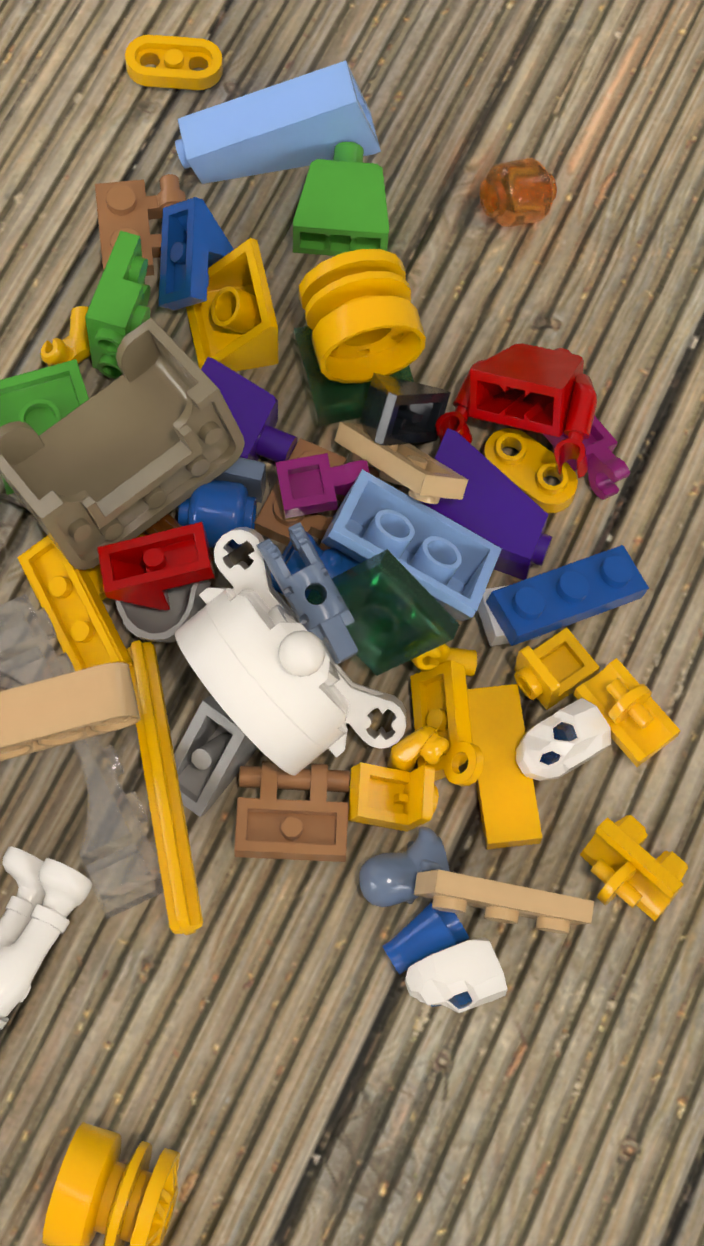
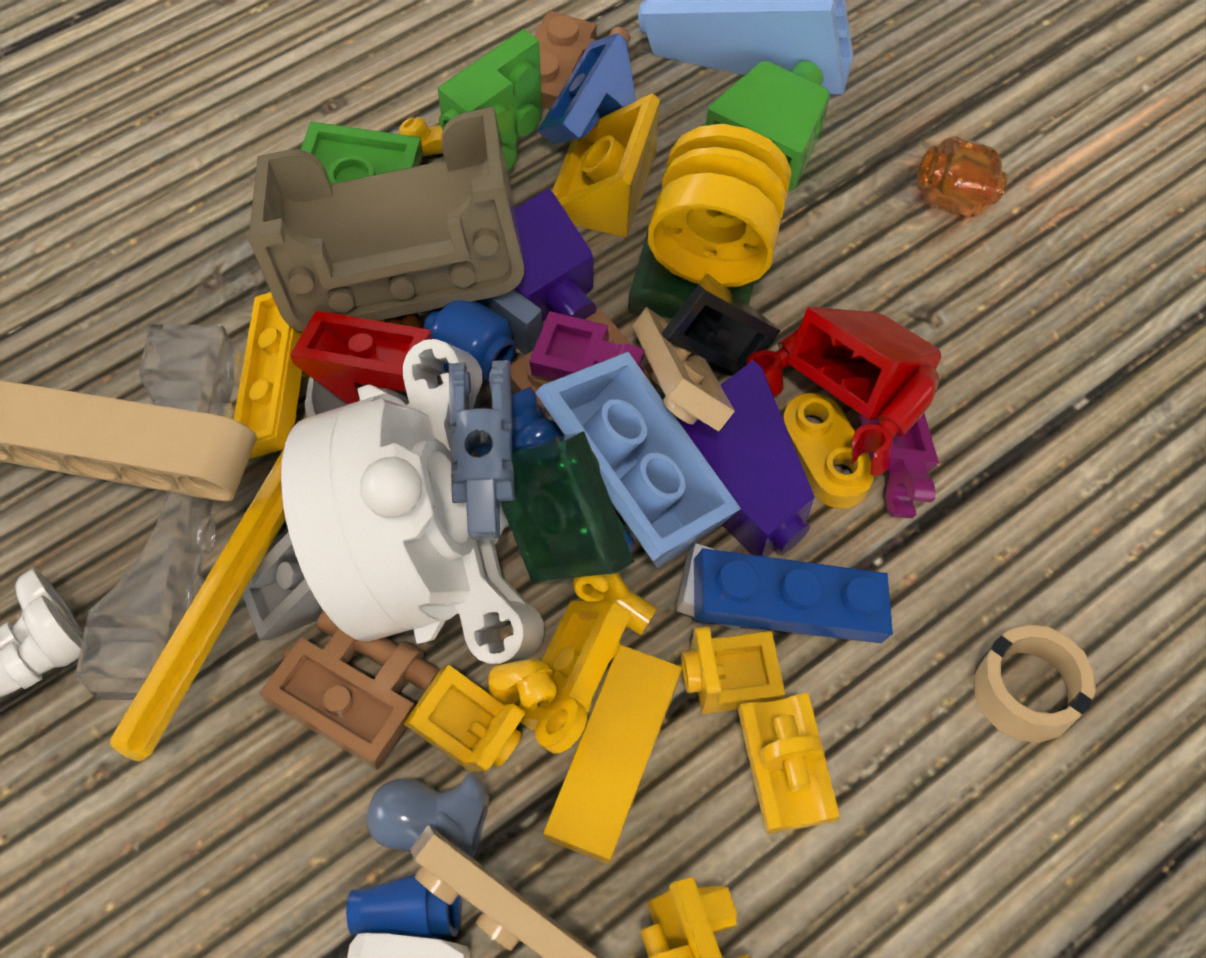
camera: 30 degrees right, 5 degrees down
white rock [516,698,611,781] -> none

